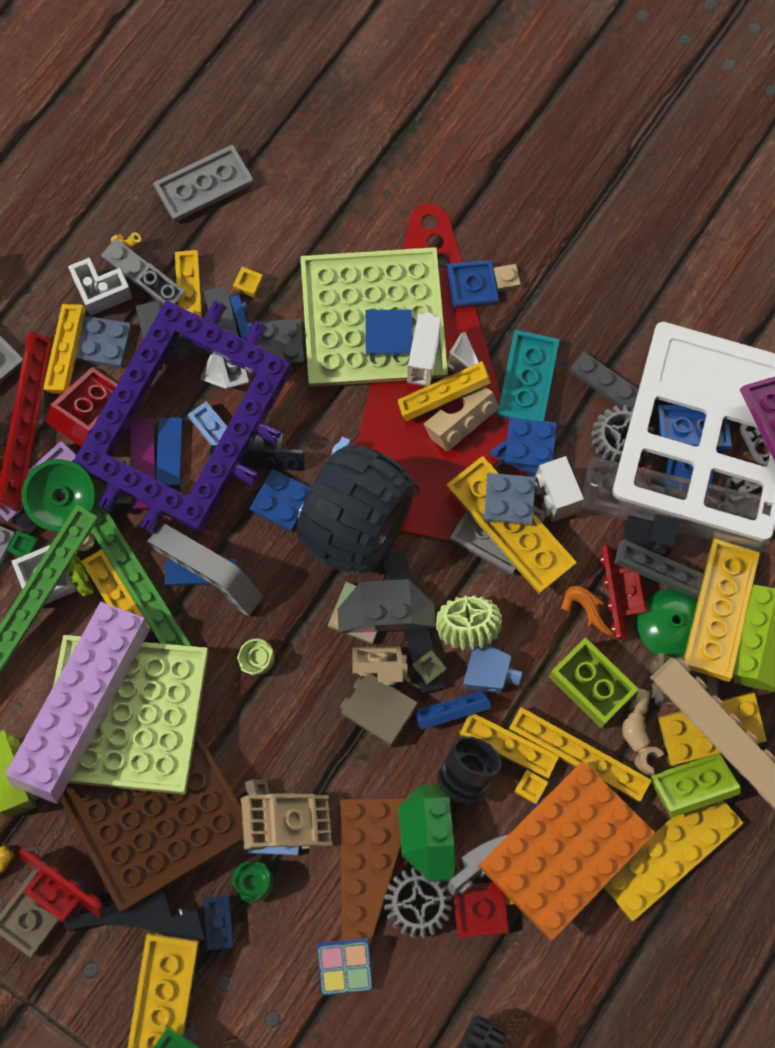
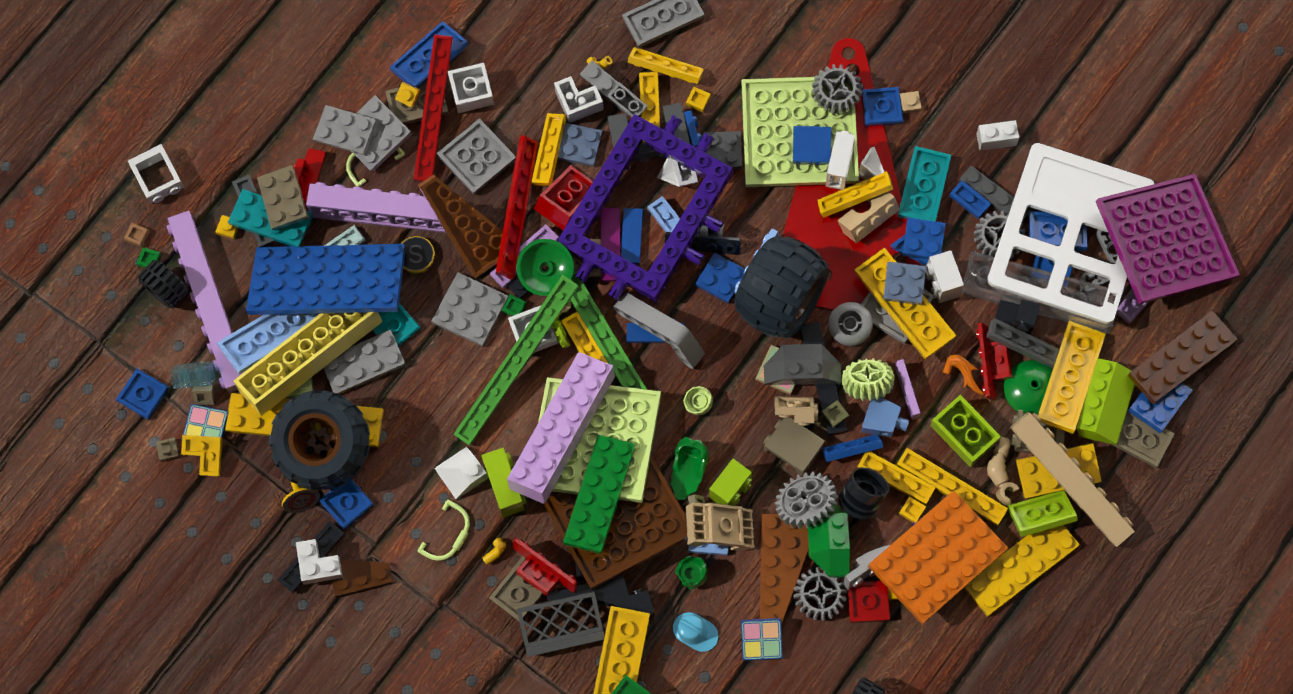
camera: 10 degrees right, 0 degrees up
dark blue plate [204,895,234,951] -> none
none -> dark grey fence [517,591,605,657]
none -> green plate [563,435,636,554]
none -> yellow plate [627,47,704,84]
none -> green hair [670,437,708,501]
none -> medium azure piece [673,612,718,652]
none -> lime brick [709,459,752,506]
none -> light grey gear [775,472,838,529]
none -> light grey gear [812,64,862,114]
none -> light grey hat [828,302,873,346]
none -> lavender tile [895,359,920,420]
none -> blue plate [949,181,991,219]
none -> white brick [976,120,1019,151]

